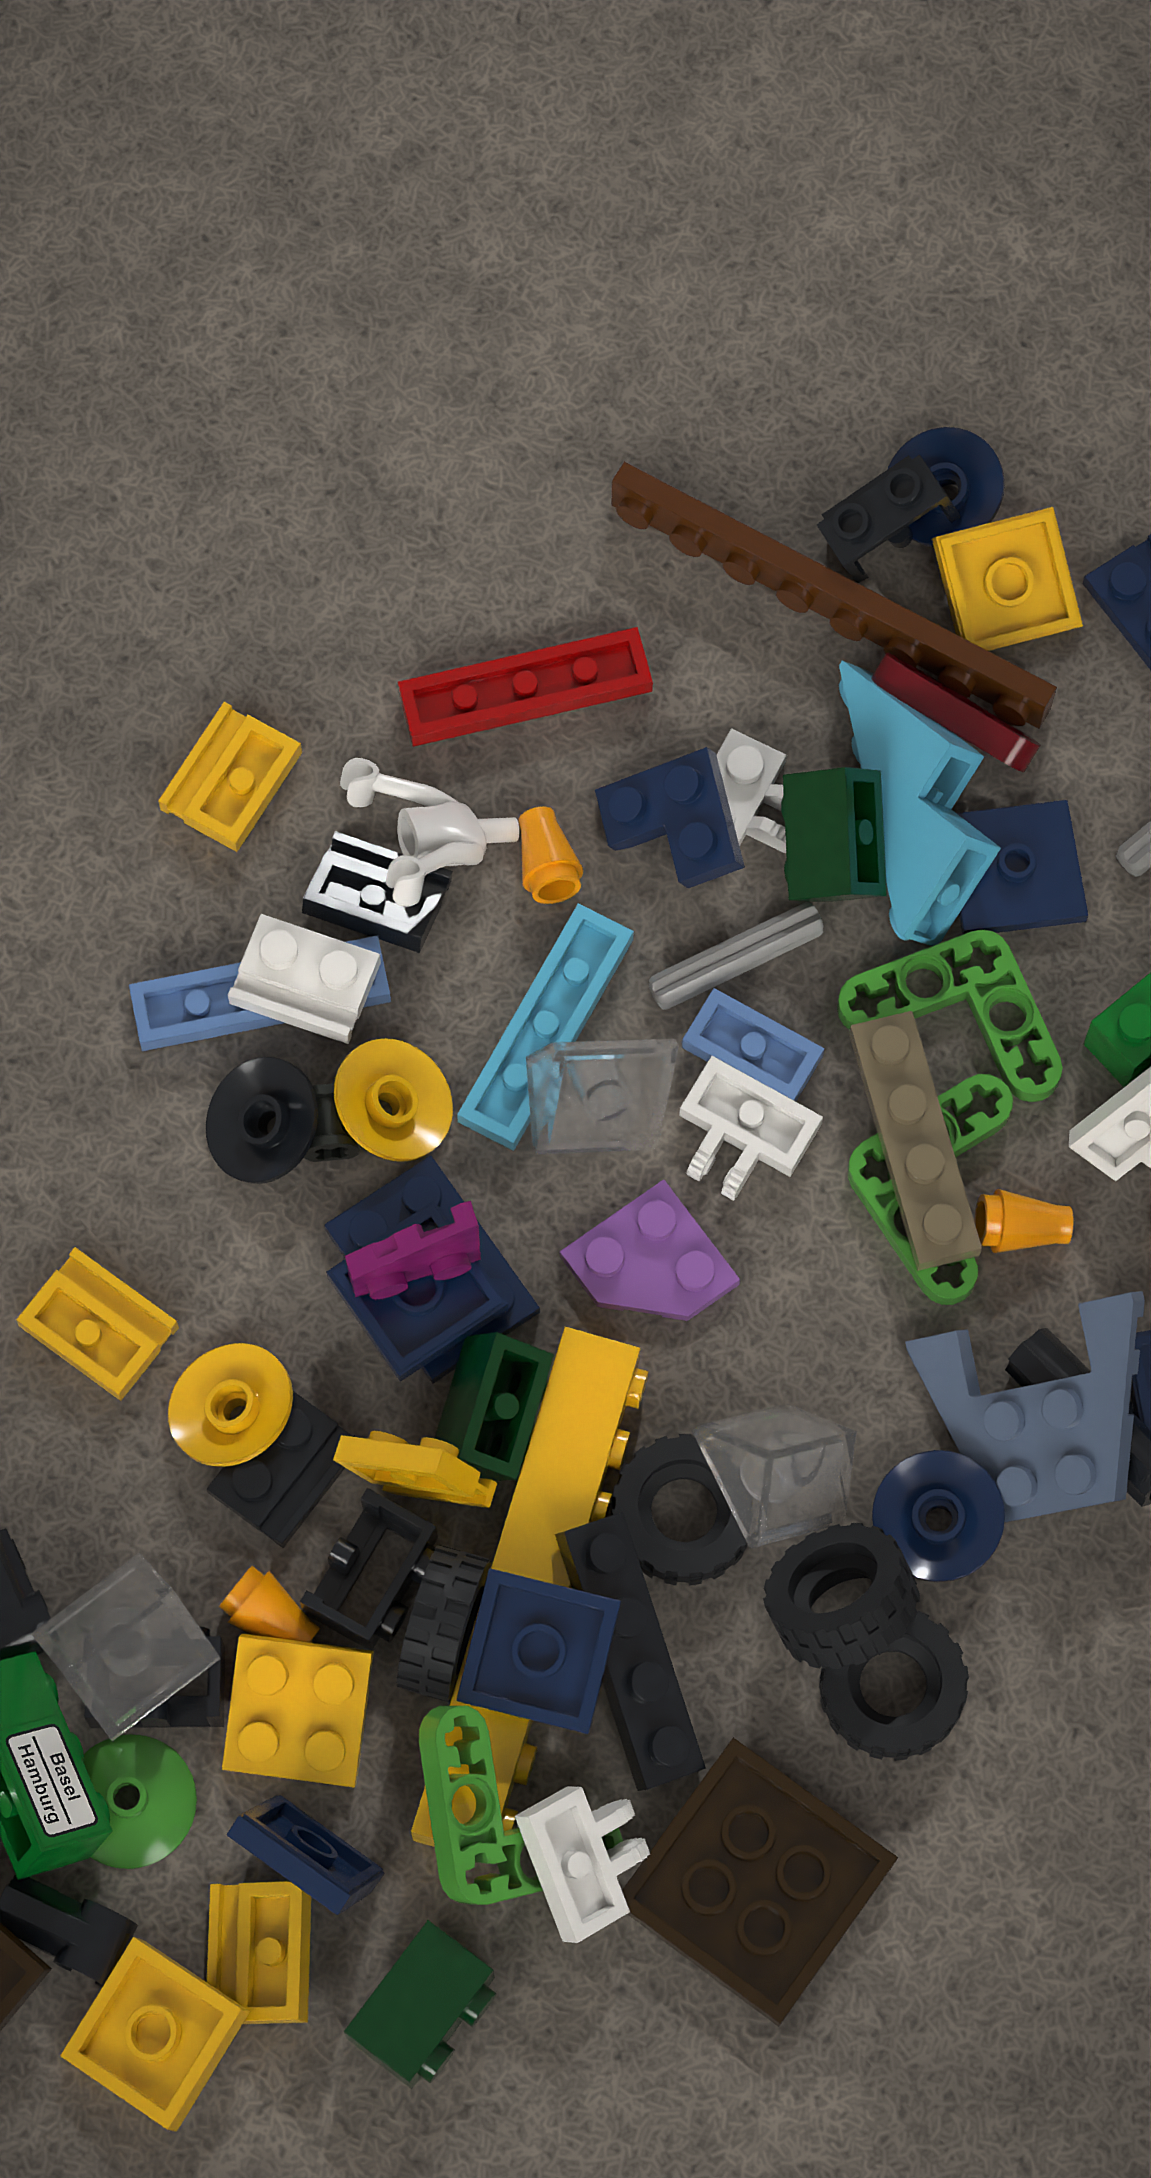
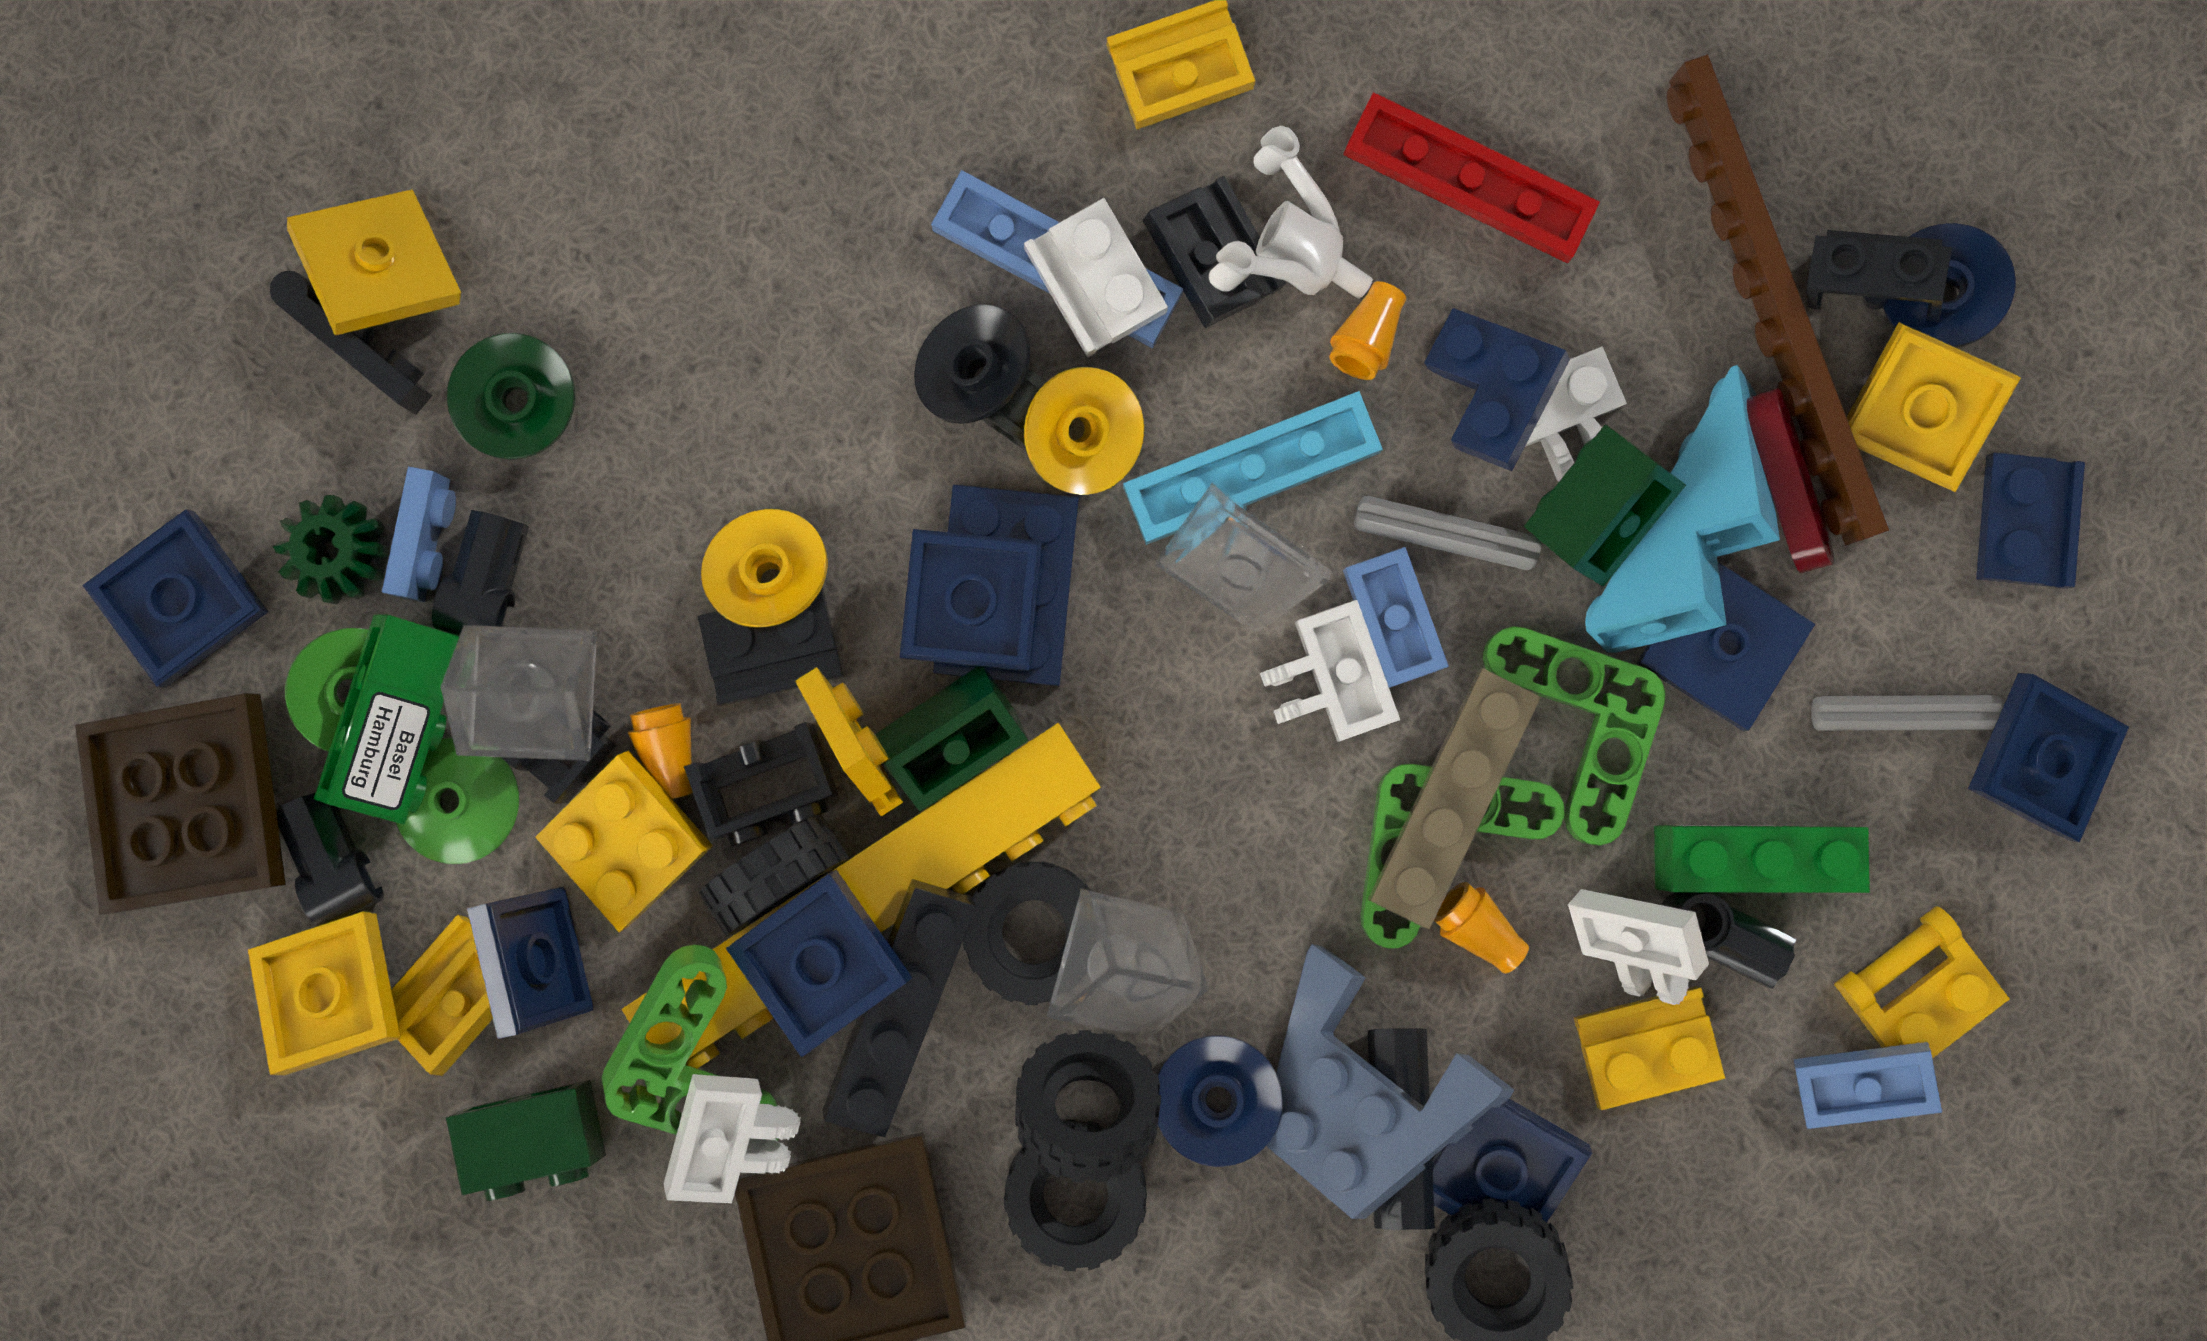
camera: 40 degrees right, 15 degrees up
yellow plate [16,1247,179,1401] -> none
magenta wing [345,1200,481,1299] -> none
medium lavender plate [560,1179,740,1321] -> none

